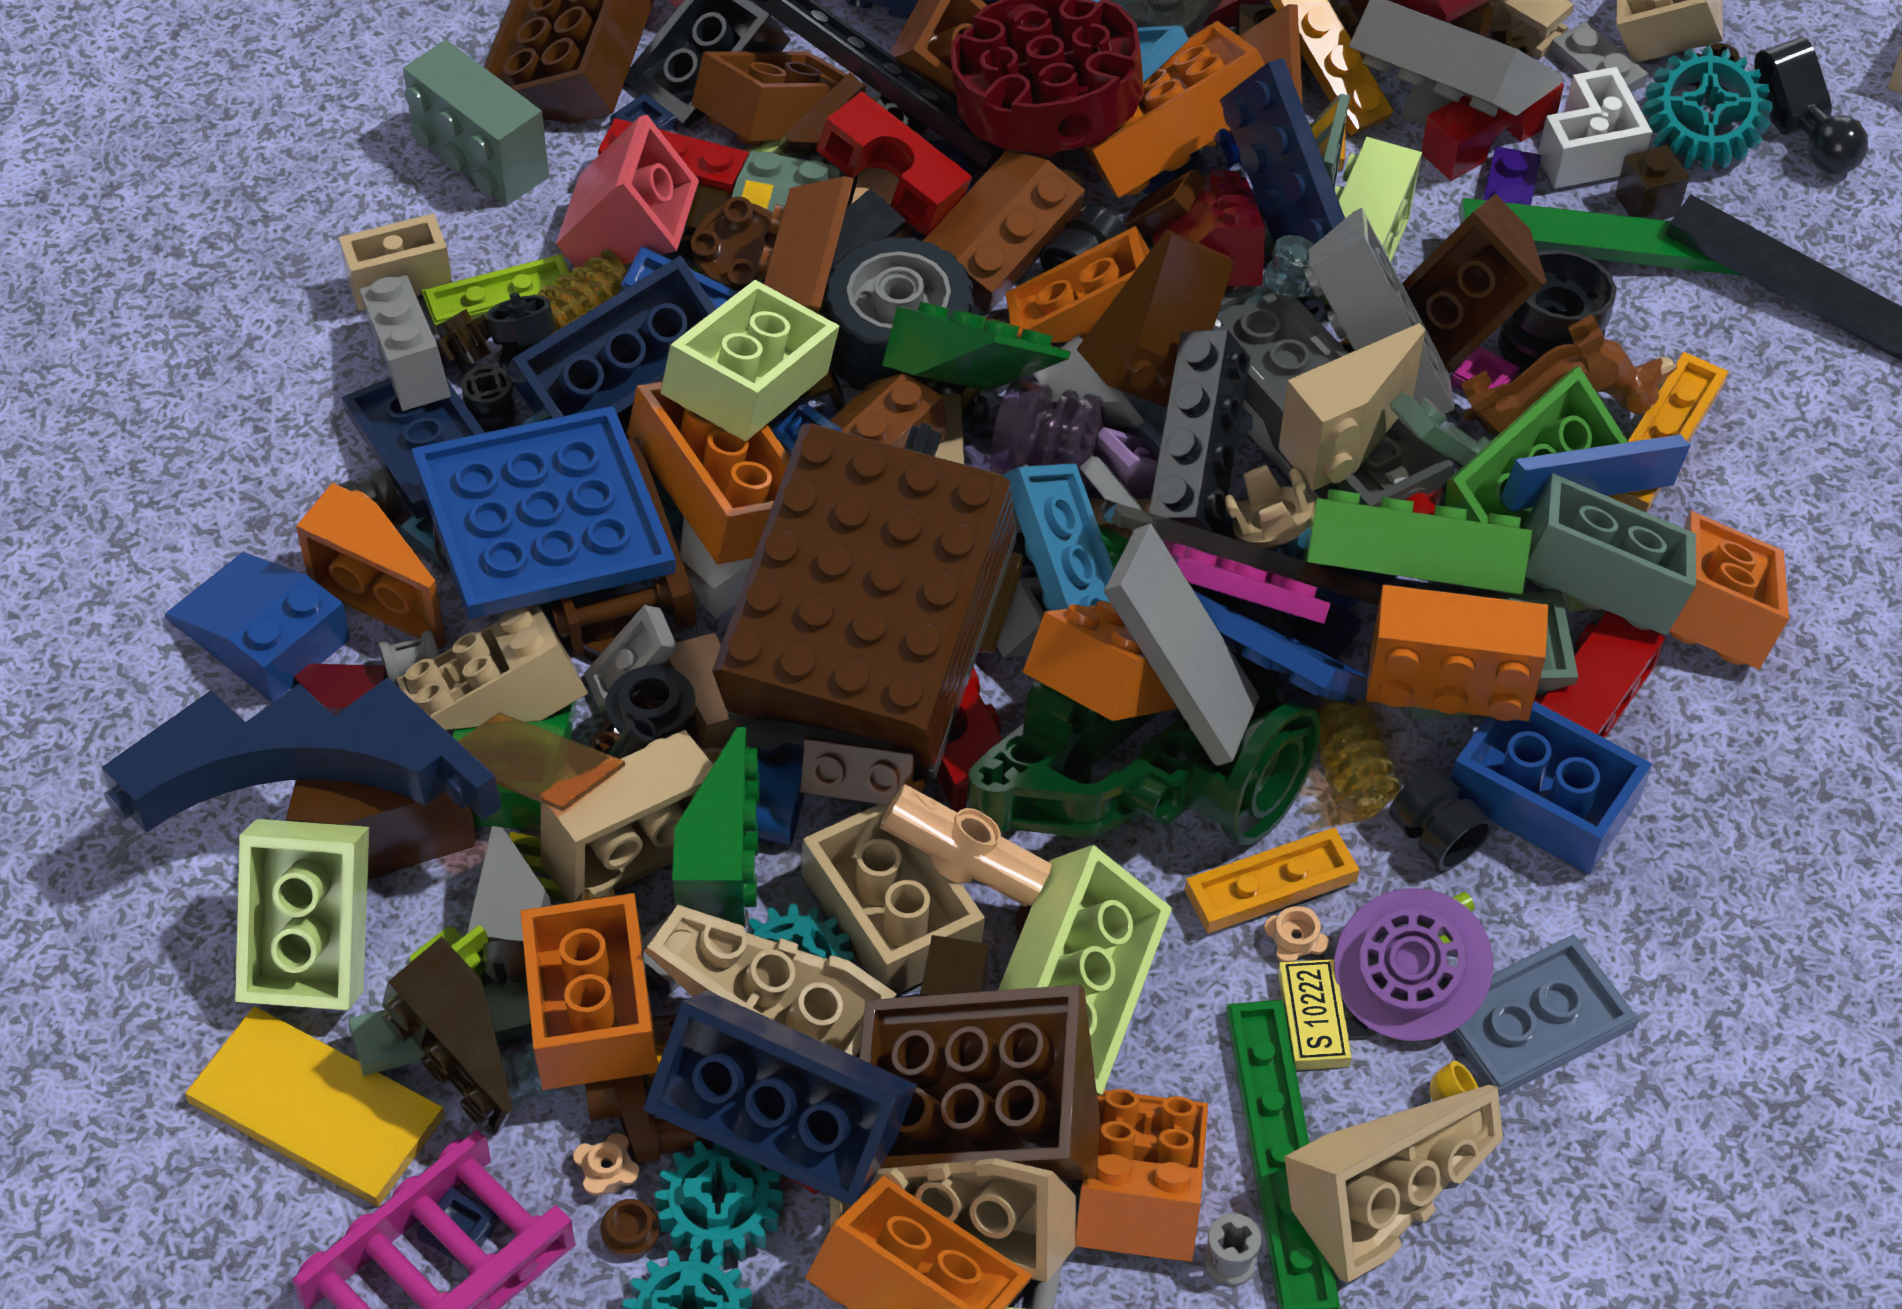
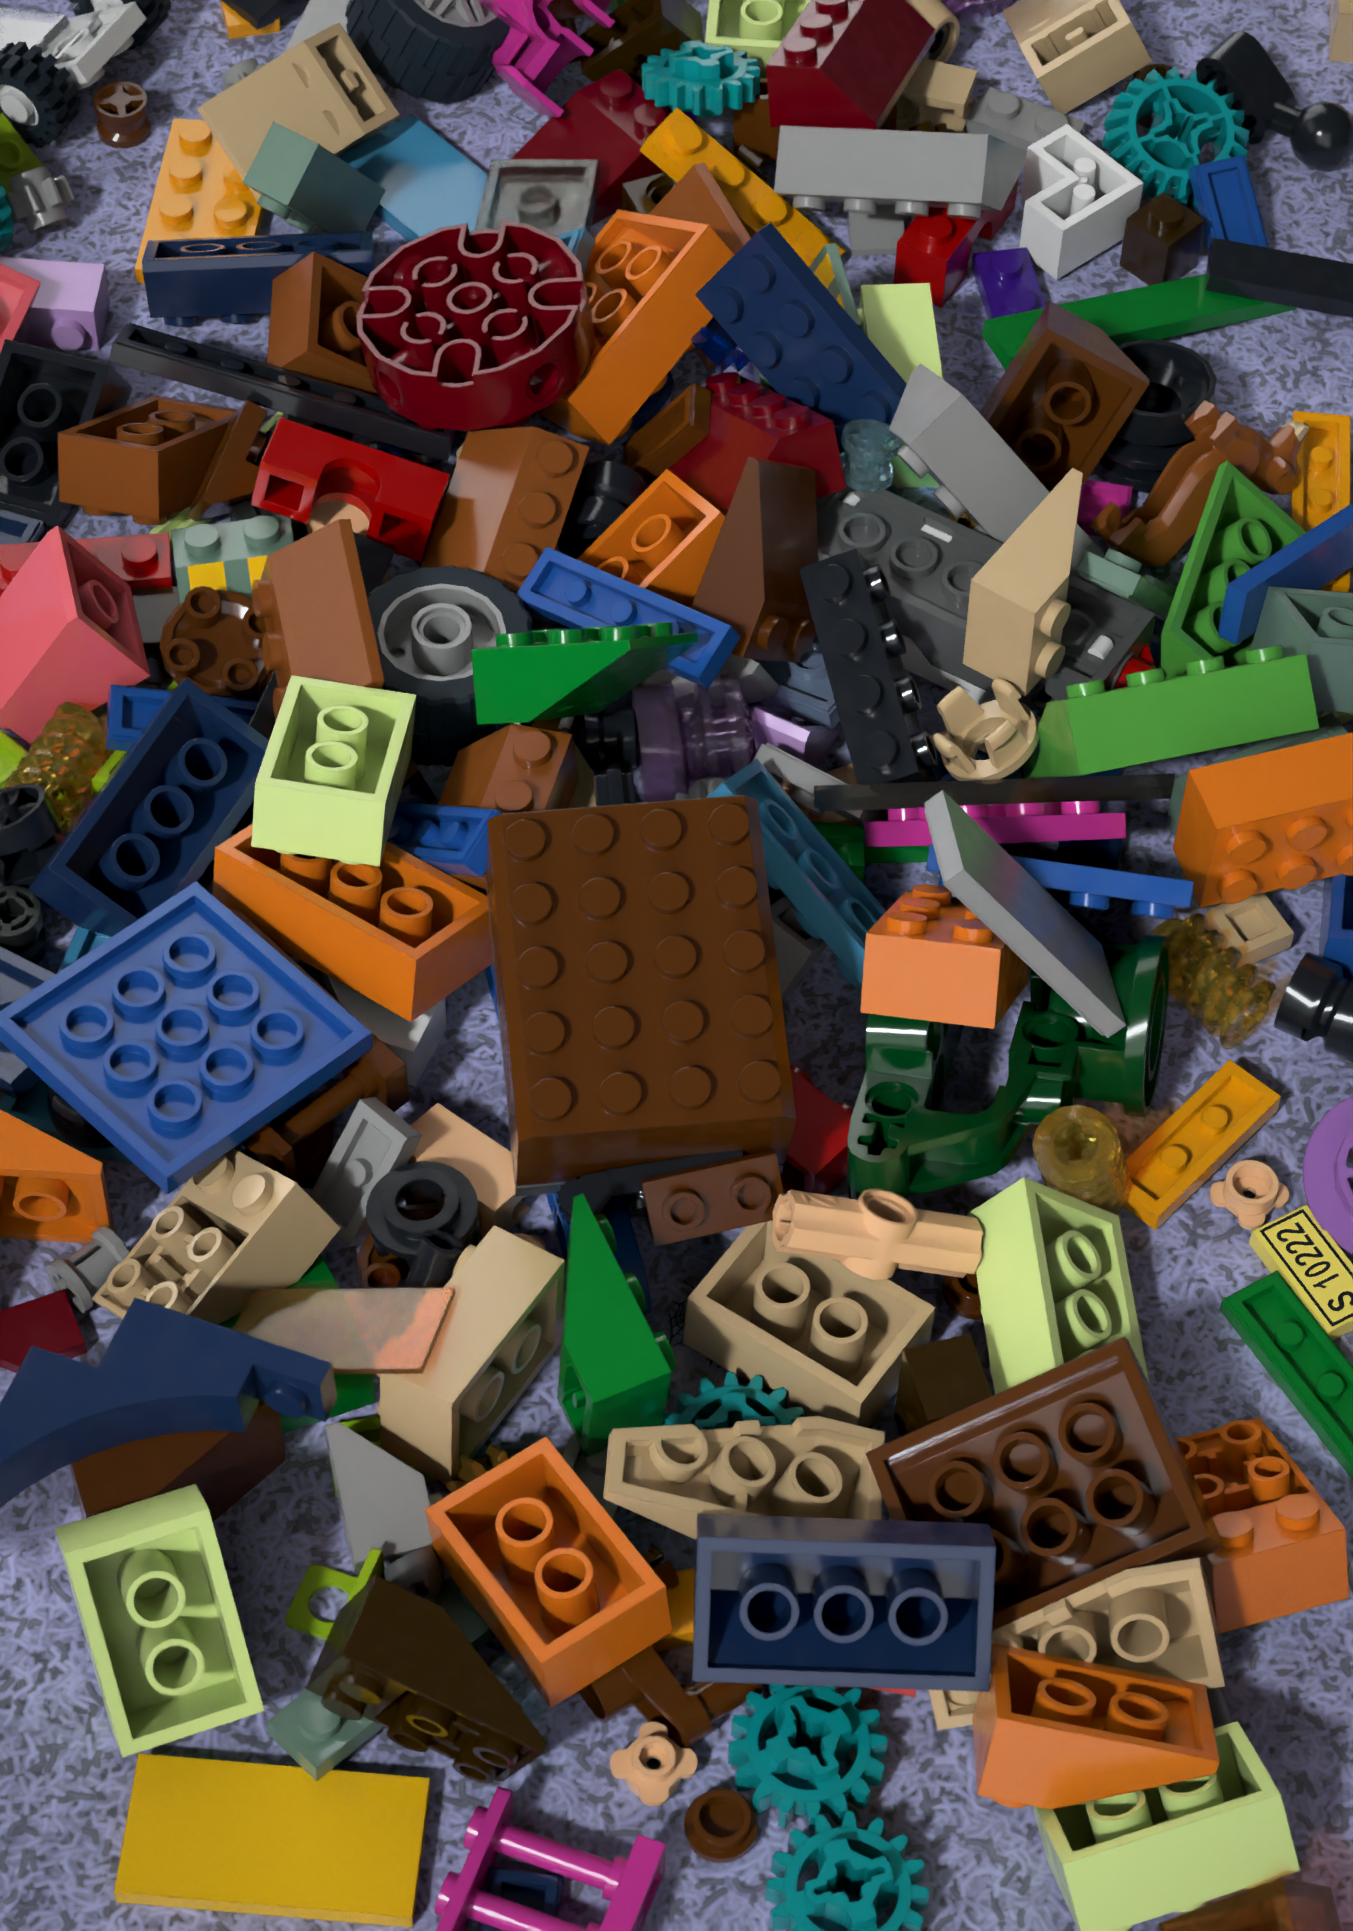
camera: 25 degrees left, 0 degrees up
none -> blue plate [517,547,741,689]
none -> clear yellow piece [1032,1105,1132,1215]
none -> blue tile [1188,155,1269,250]
none -> tan plate [1204,893,1294,970]

